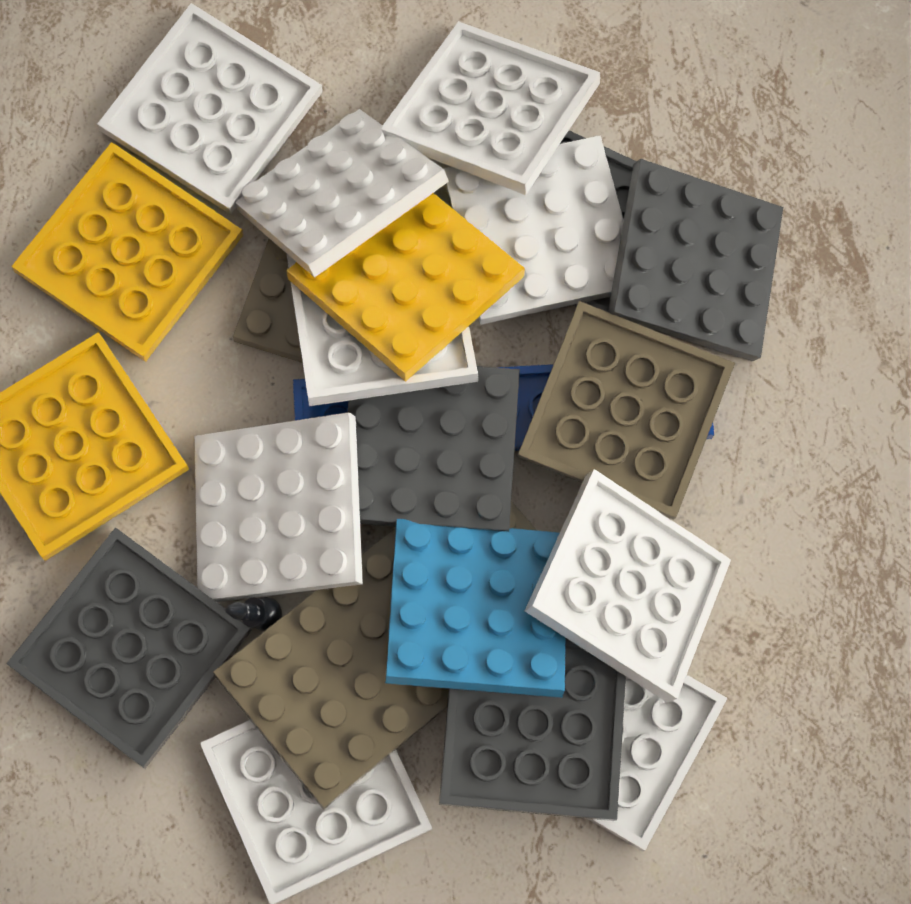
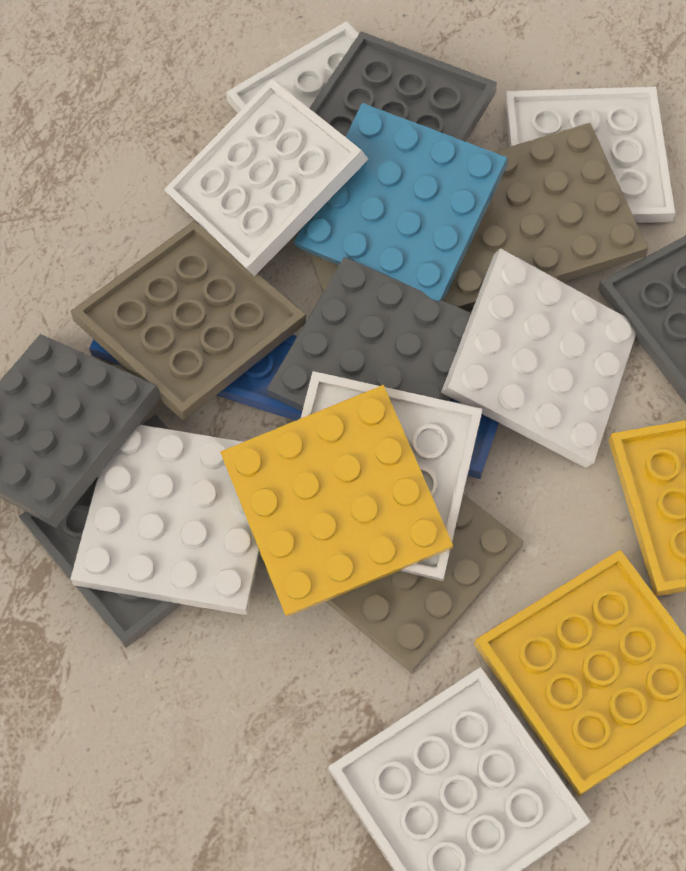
camera: 150 degrees left, 10 degrees down
black bar [225,597,282,631] -> none
white plate [235,109,449,278] -> none
white plate [380,21,600,195] -> none

